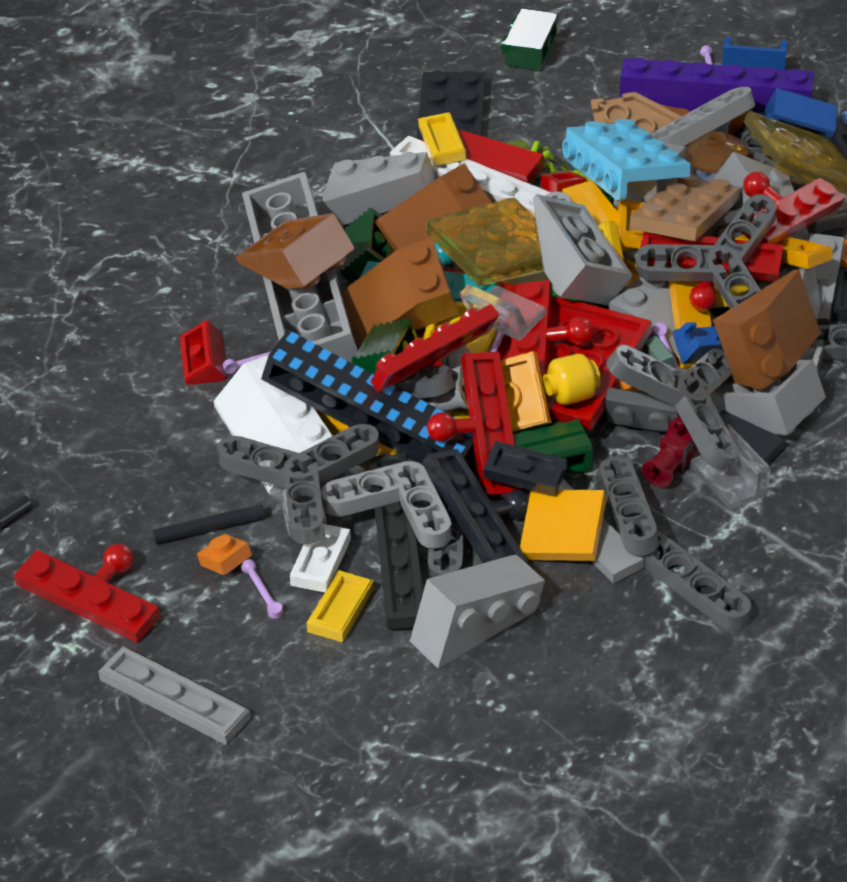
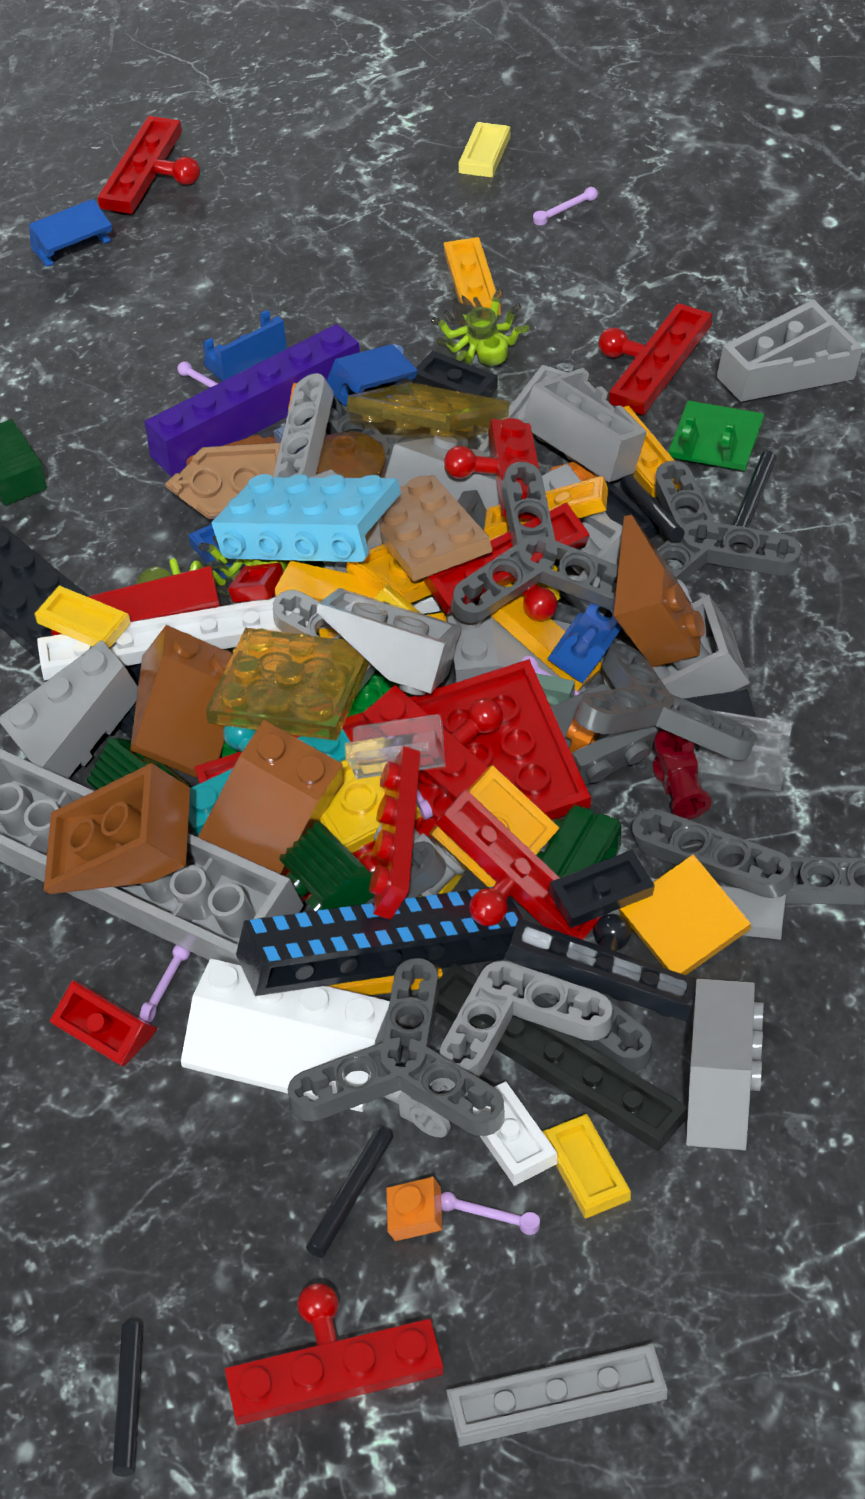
camera: 45 degrees left, 5 degrees up
yellow head [543,354,600,405] -> none

